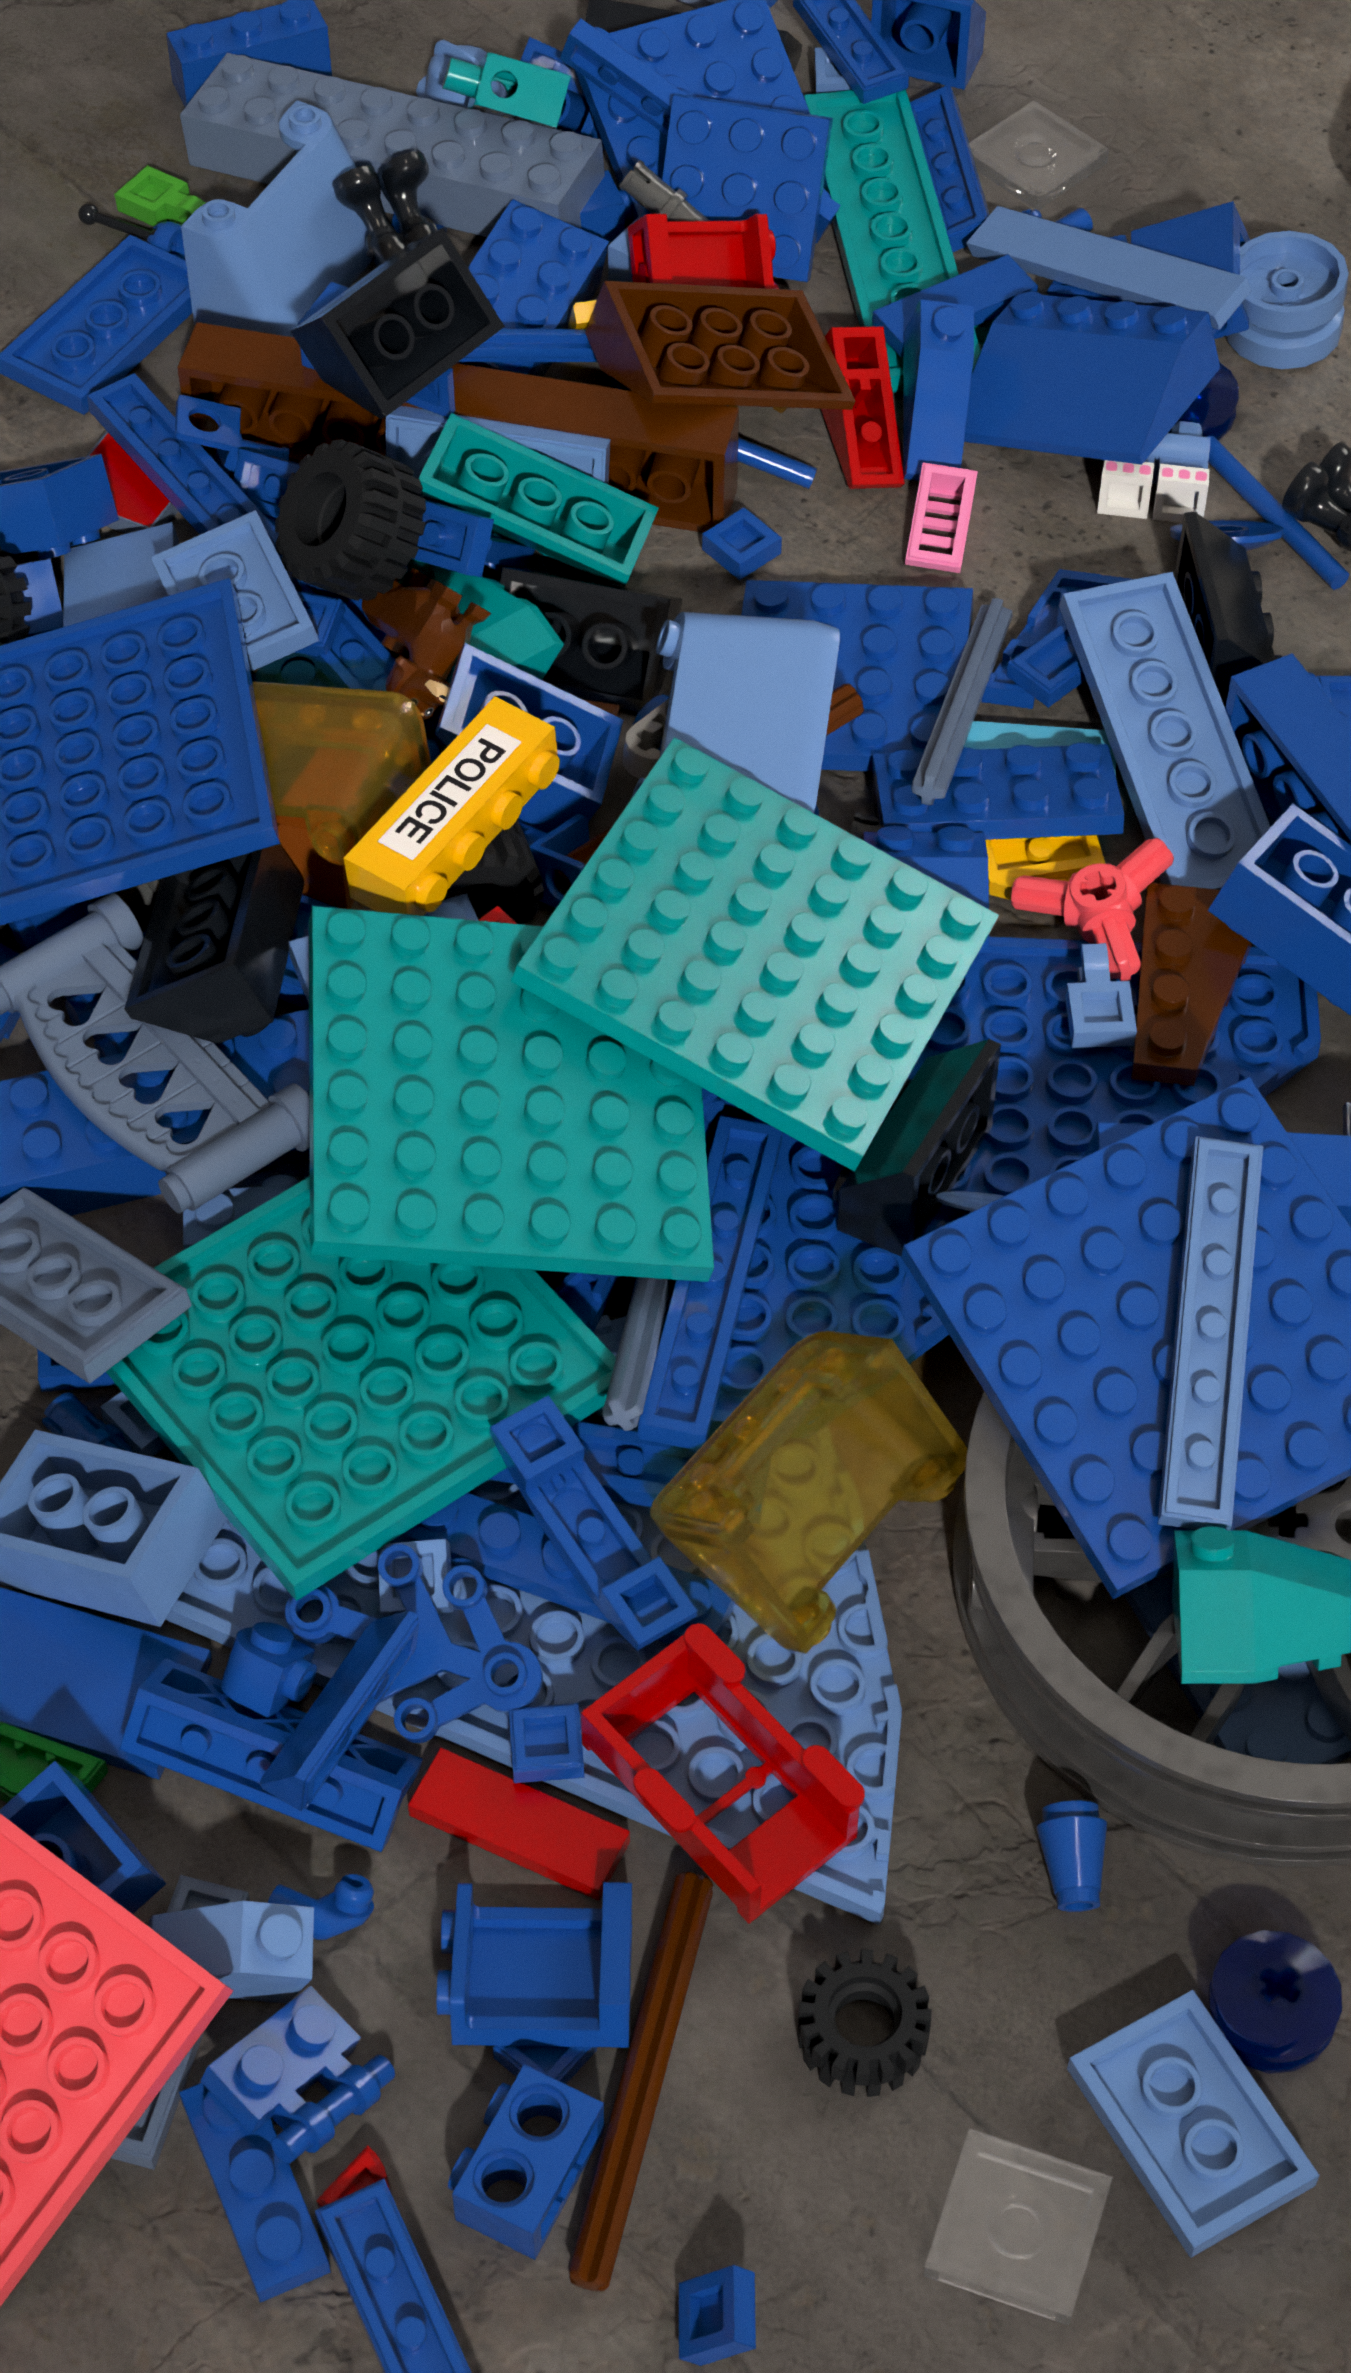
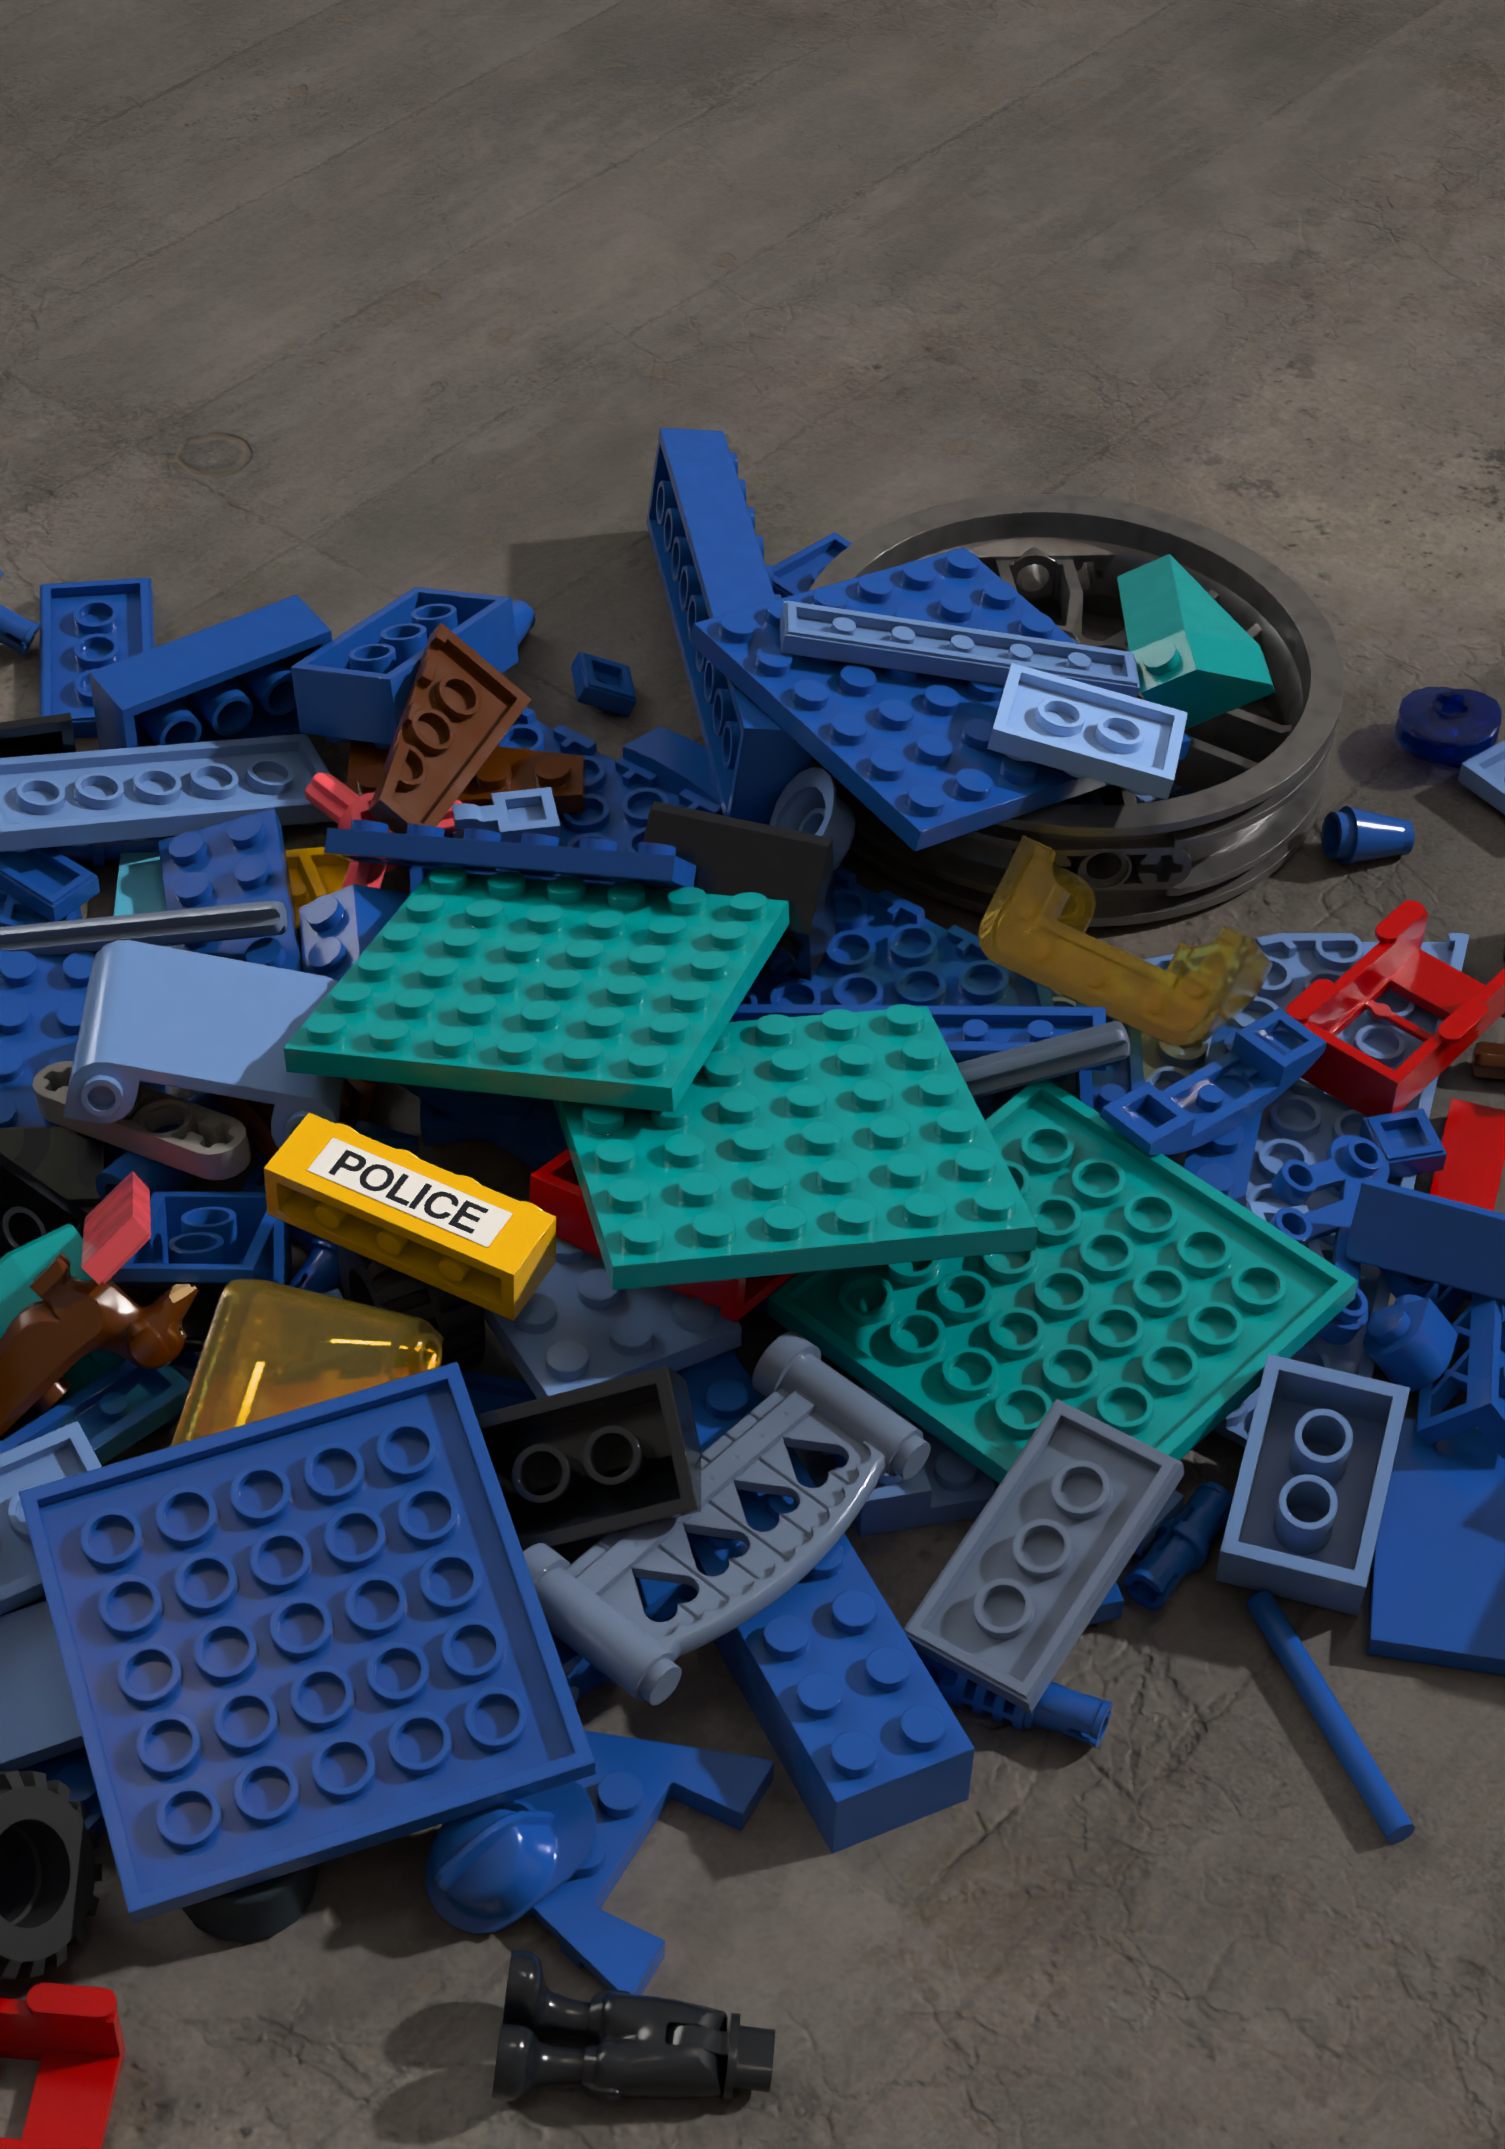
camera: 100 degrees left, 10 degrees down
none -> coral tile [81,1171,151,1285]
none -> blue plate [324,820,696,889]
none -> reddish brown wing [368,623,531,834]
none -> light blue plate [987,663,1188,800]

